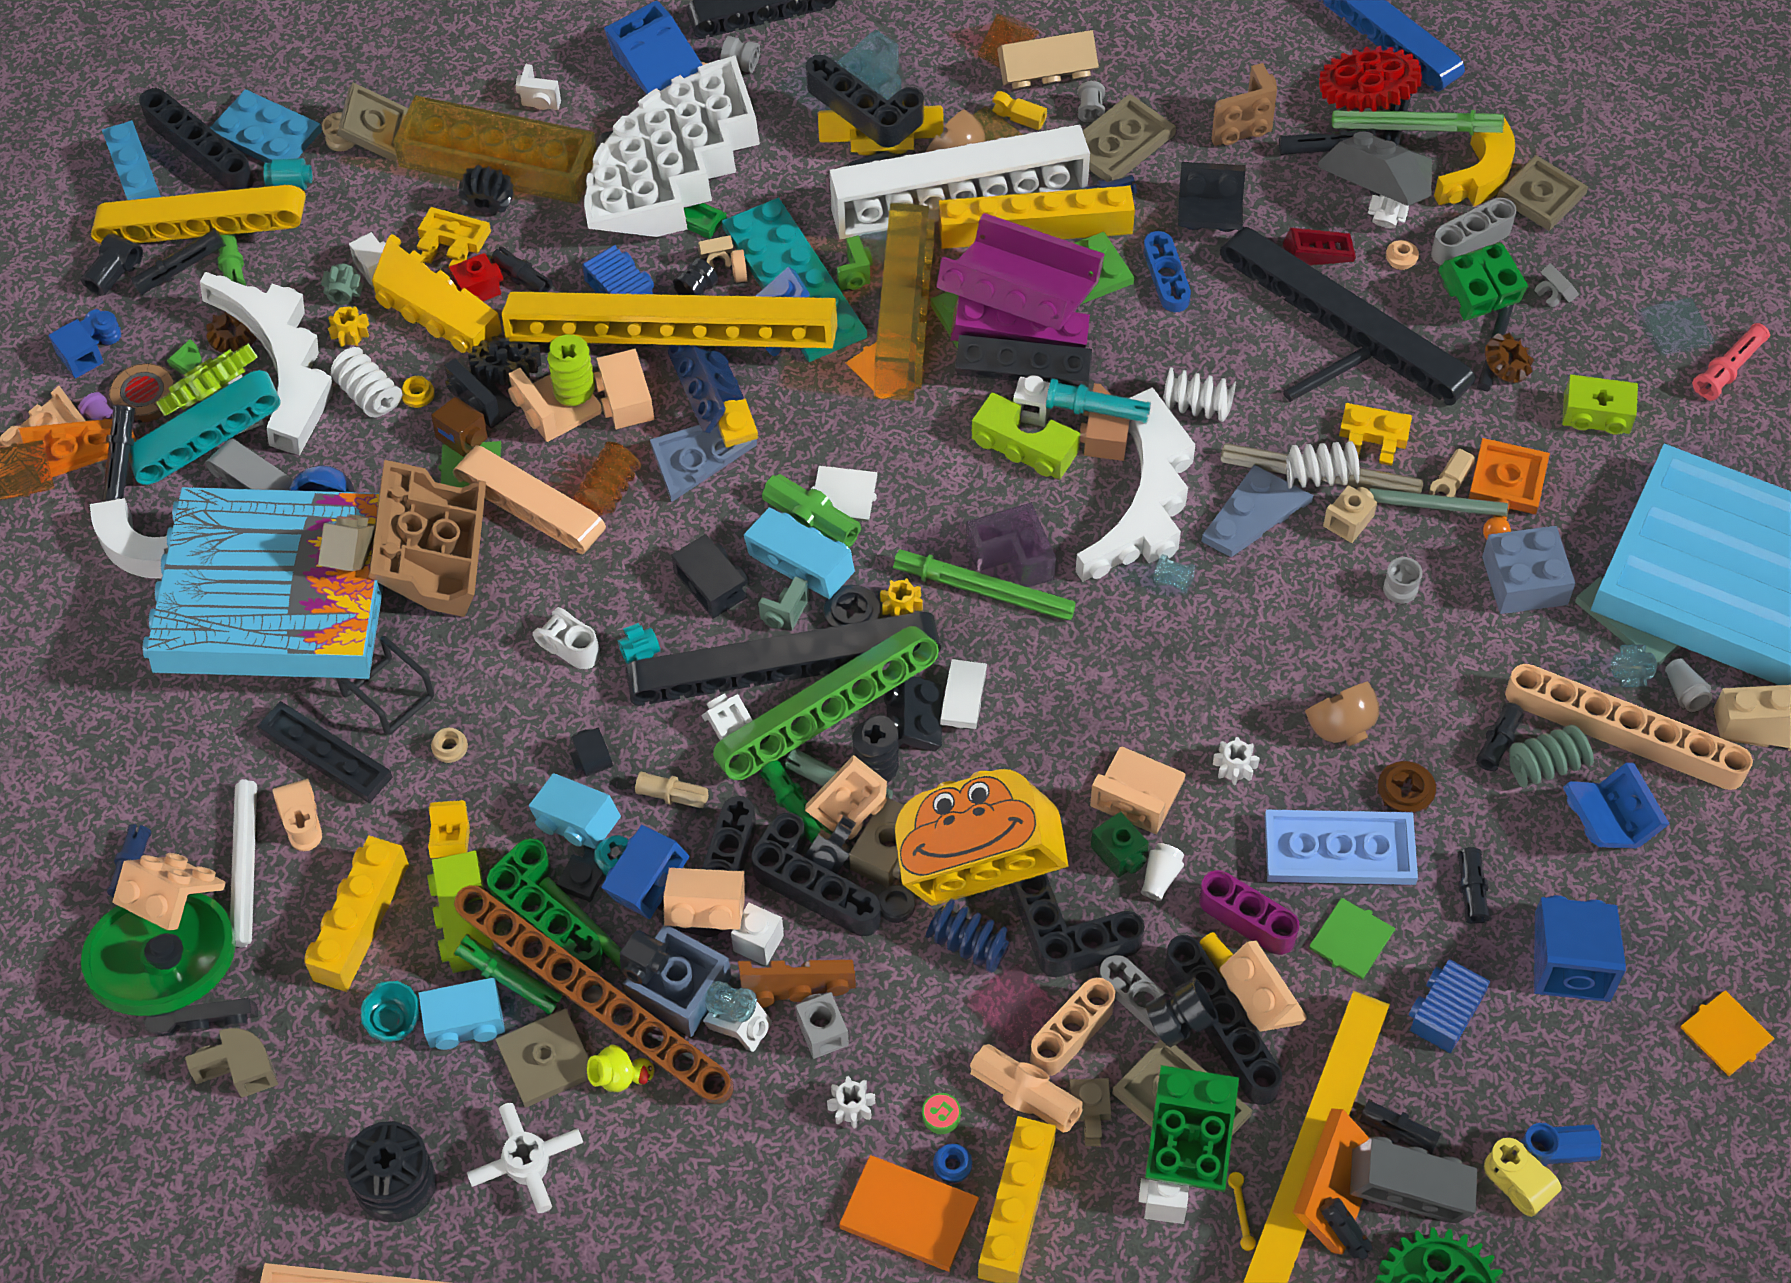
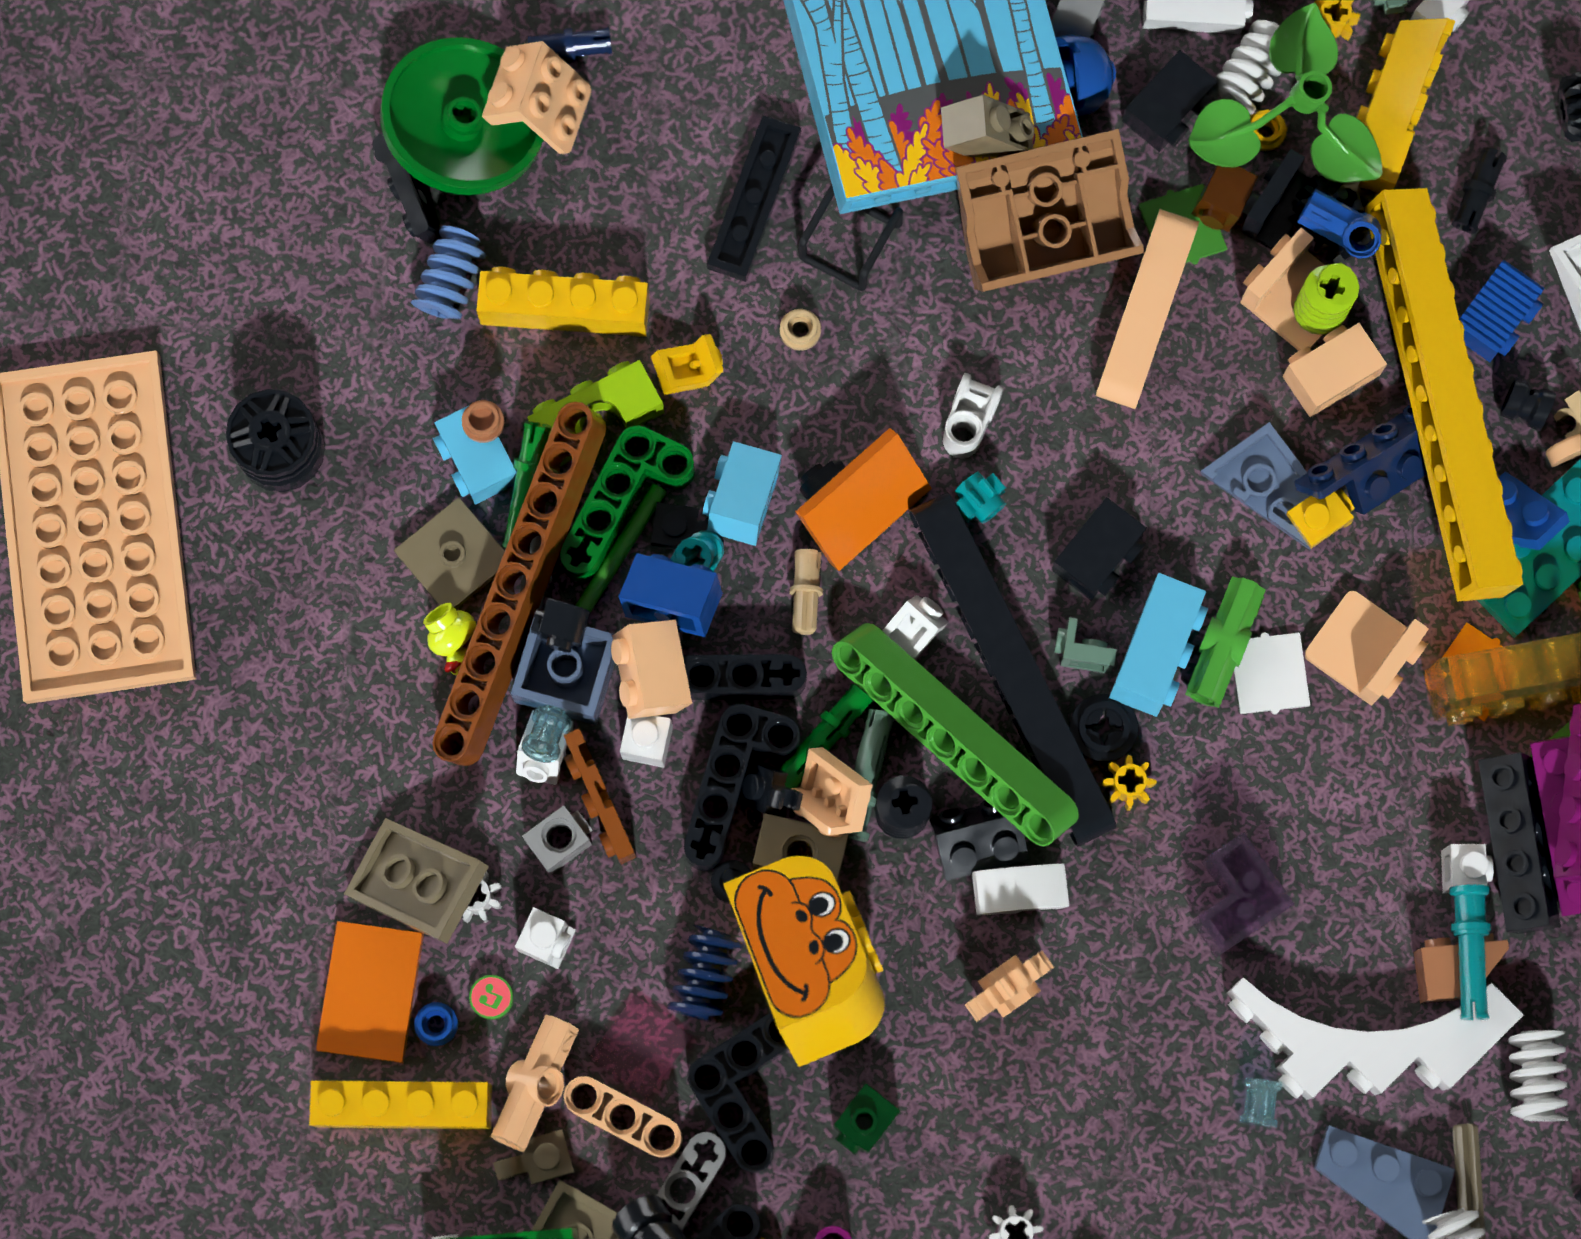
camera: 75 degrees right, 20 degrees up
black plate [144,933,184,970] -> none
dark tan brick [185,1028,279,1098] -> none
white axle [230,779,257,948] -> none
light nougat piece [272,779,322,851] -> none
teal hair [361,981,419,1043] -> none
yellow plate [417,207,491,267] -> none
red brick [449,253,503,301] -> none
white bar [467,1103,583,1213] -> none
clear orange piece [574,441,641,516] -> none
bright green axle [893,549,1076,621] -> none
lime arch [972,392,1081,480] -> none
light nougat bracket [1090,747,1185,835] -> none
white cone [1141,843,1184,901] -> none
none -> dark tan plate [344,818,489,944]
none -> medium blue piece [410,226,487,319]
none -> nougat plate [462,400,505,443]
none -> white brick [515,907,576,969]
none -> orange tile [795,428,932,571]
none -> light nougat gear [965,950,1054,1022]
none -> black brick [1122,50,1217,153]
none -> bright green plant [1188,3,1382,183]
none -> blue piece [1297,189,1382,259]
none -> light nougat bracket [1305,591,1429,706]

